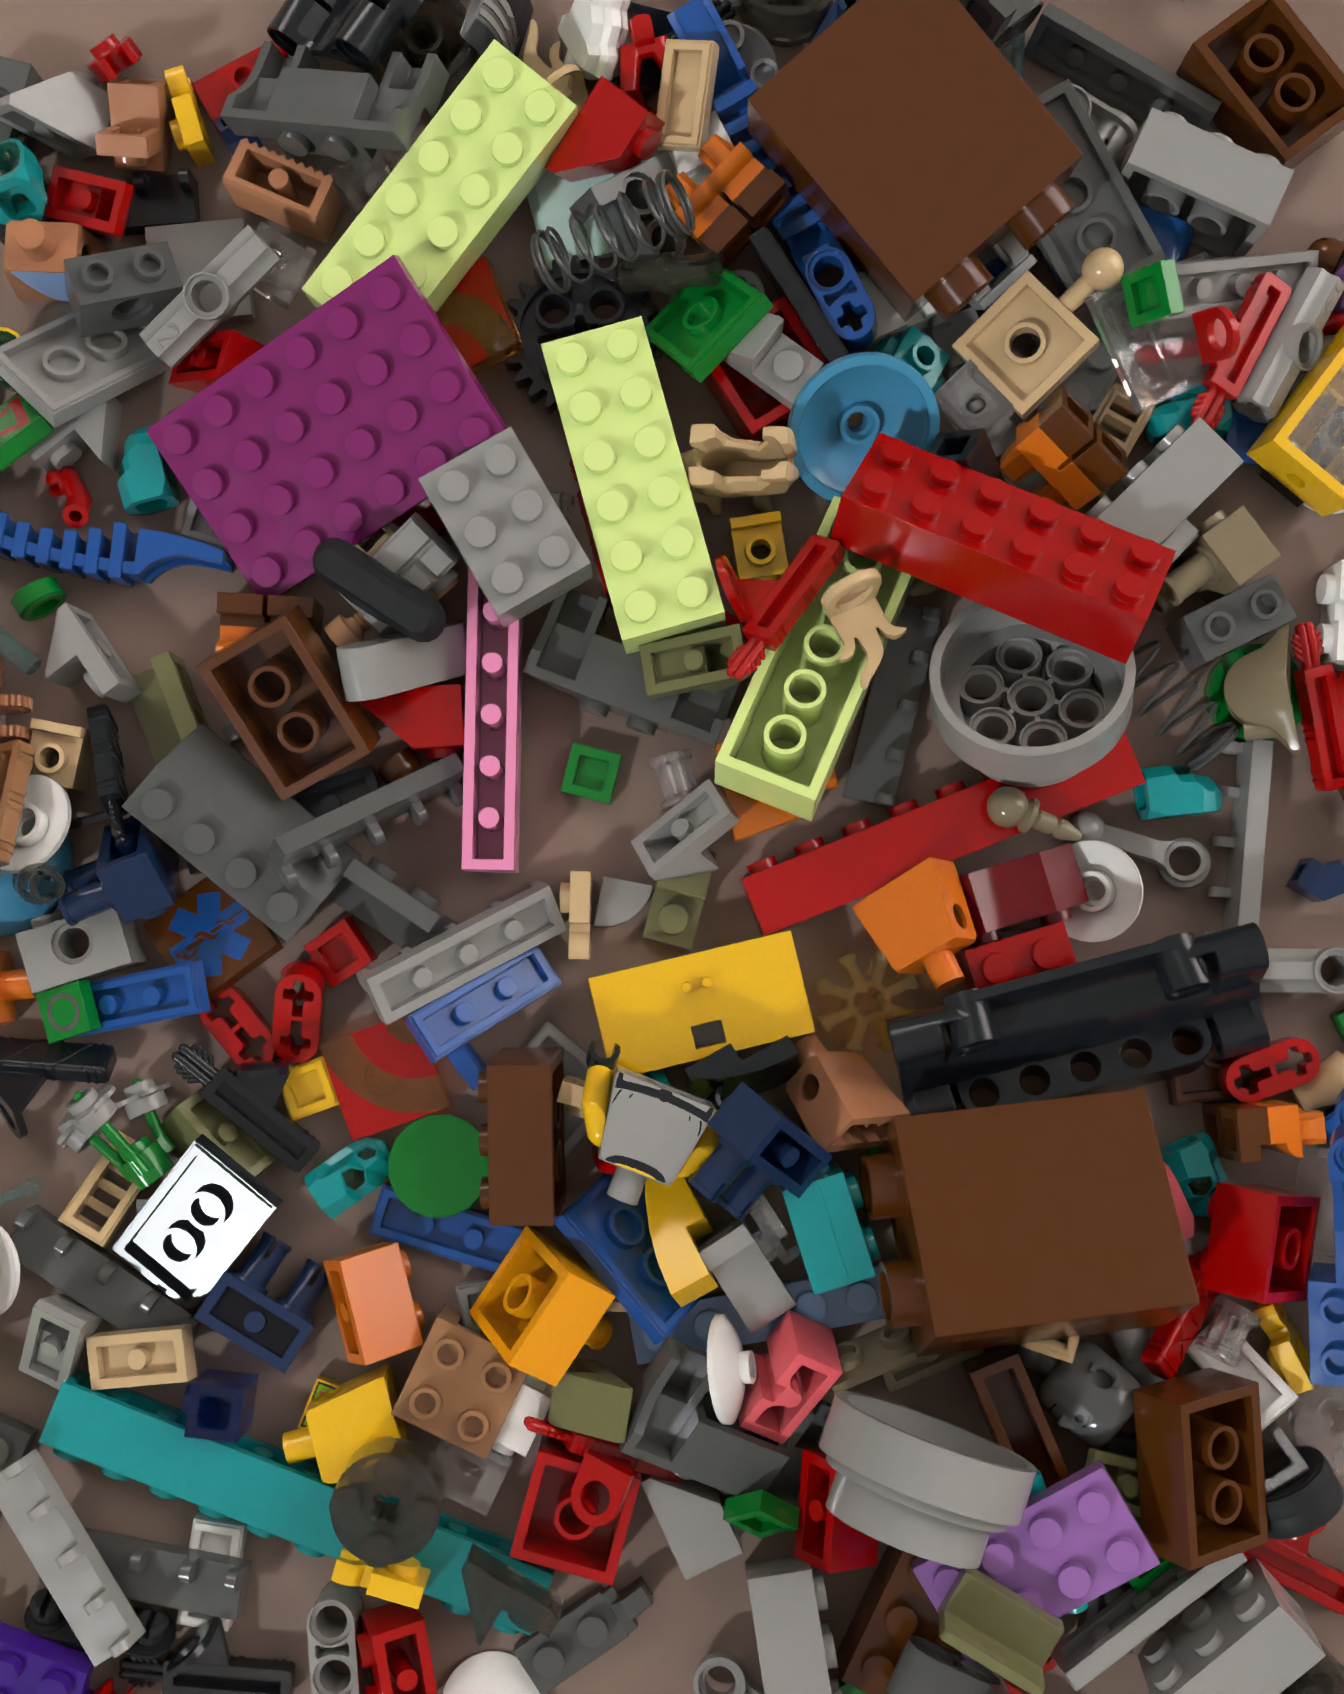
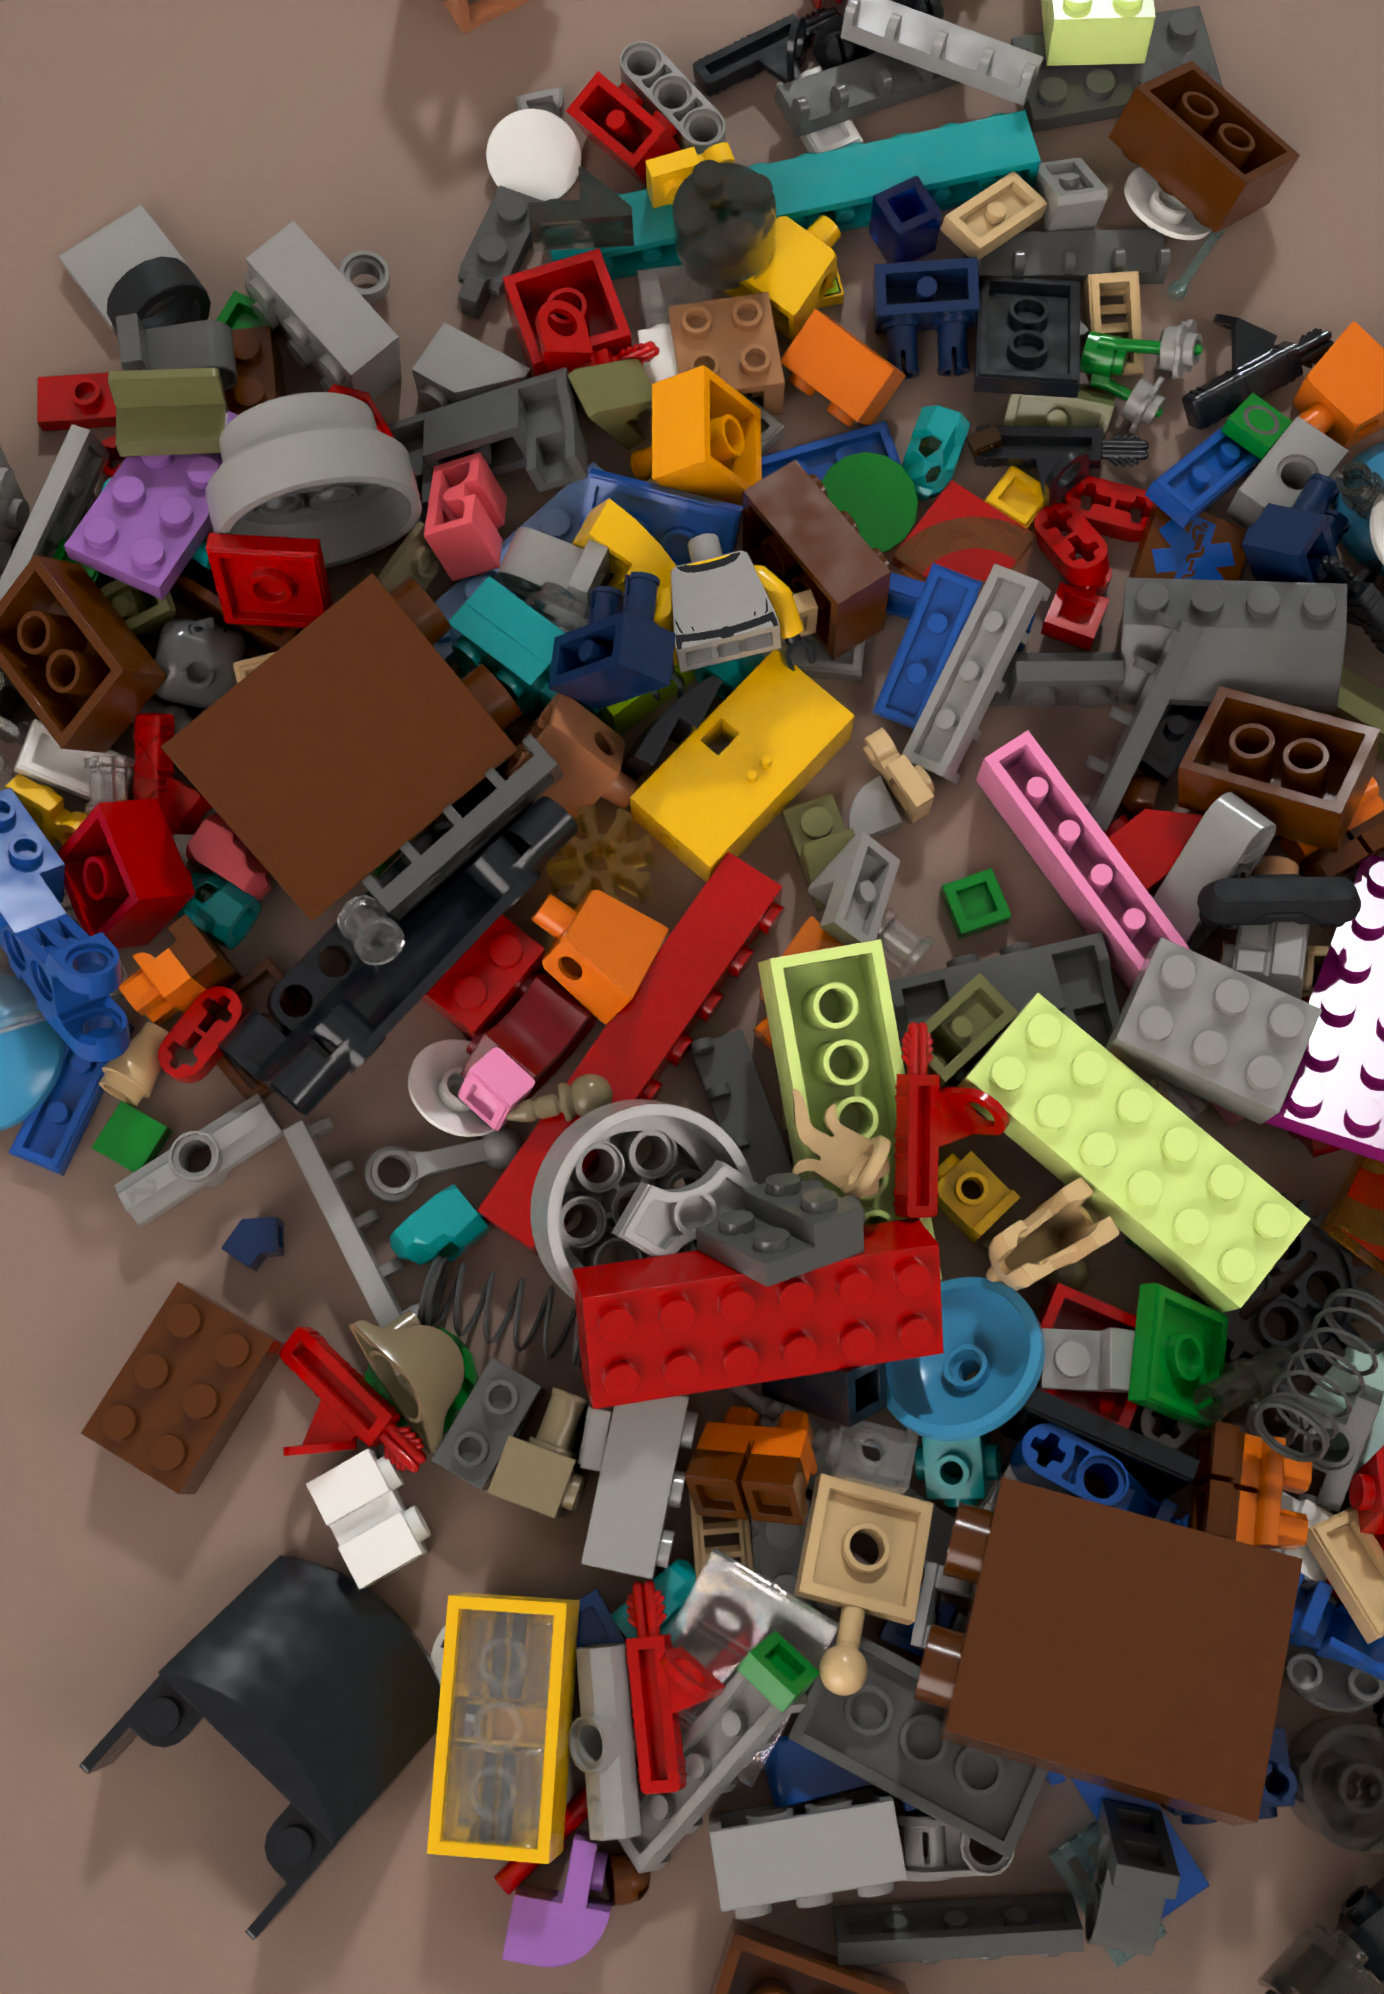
camera: 150 degrees right, 10 degrees down
white dish [707,1314,756,1425] -> none
green tile [723,1489,800,1538] -> none
none -> red tile [206,533,333,628]
none -> clear bush [337,895,404,966]
none -> dark grey hinge [361,734,564,921]
none -> bright pink slope [457,1047,535,1132]
none -> light grey tile [611,1160,759,1257]
none -> dark grey plate [696,1173,865,1287]
none -> dark brown piece [966,425,1002,457]

